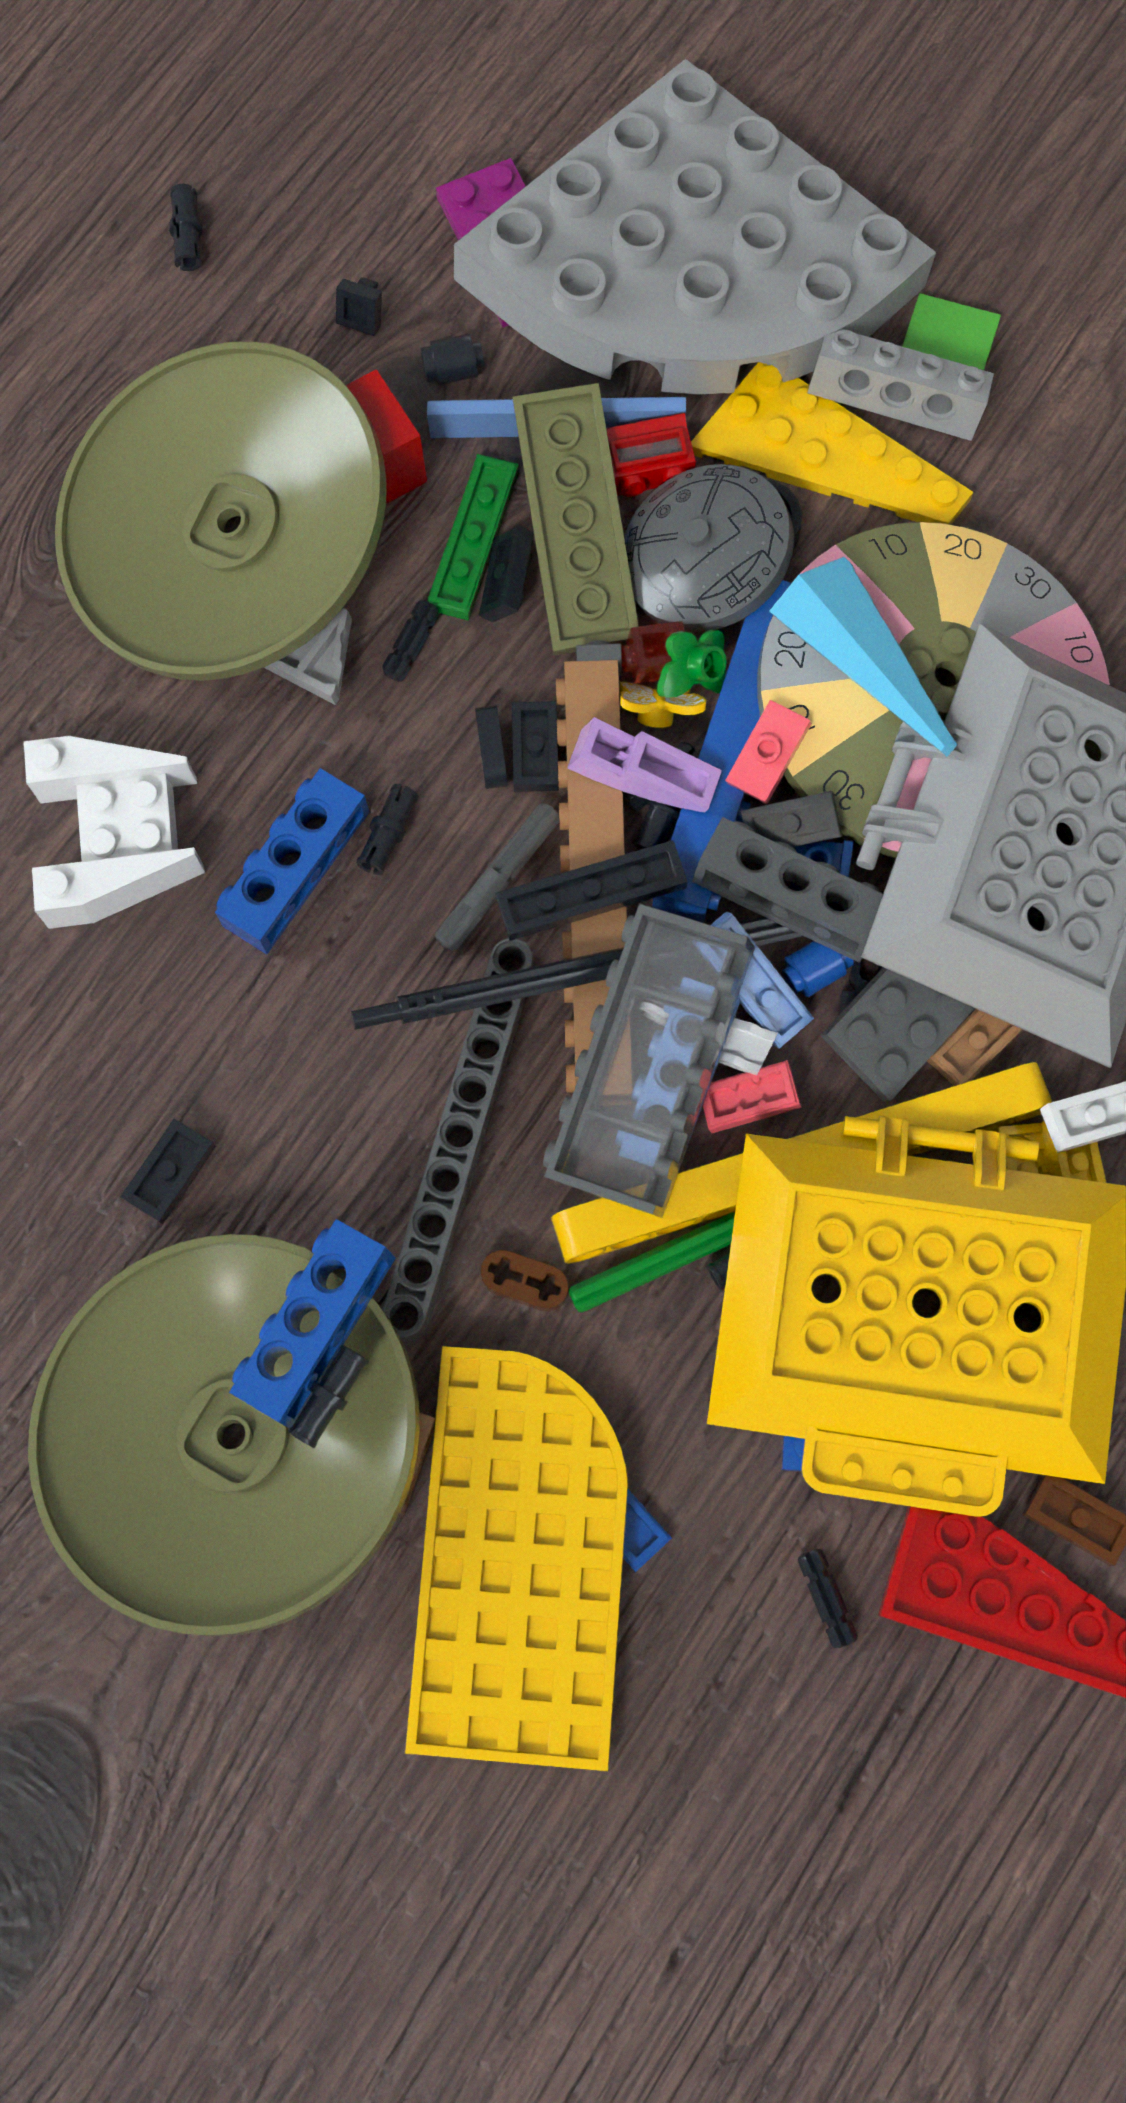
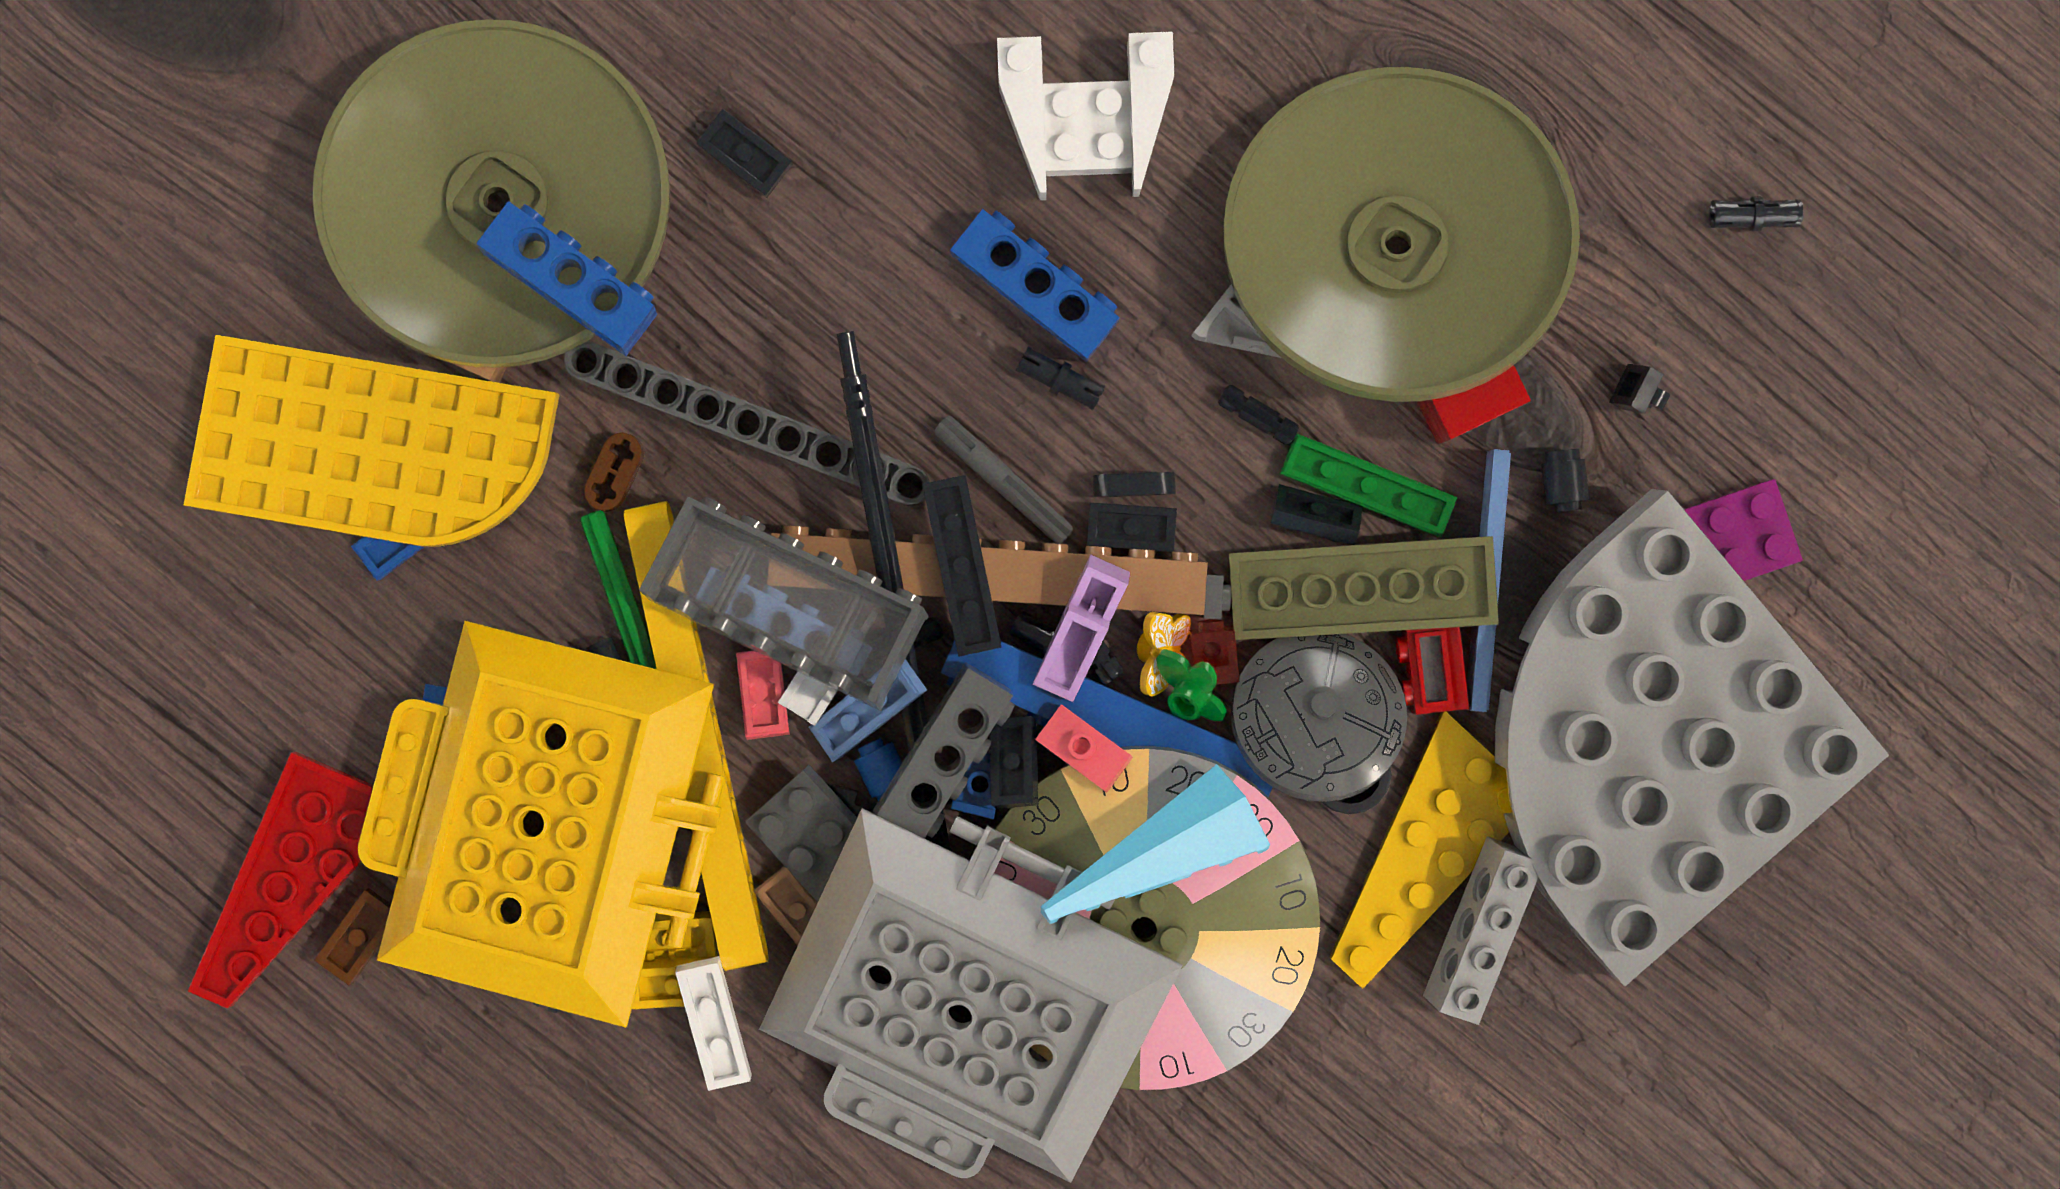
camera: 90 degrees right, 15 degrees up
black pin [288,1344,369,1448] -> none
black axle [798,1549,858,1648] -> none
bright green tile [902,293,1001,370] -> none

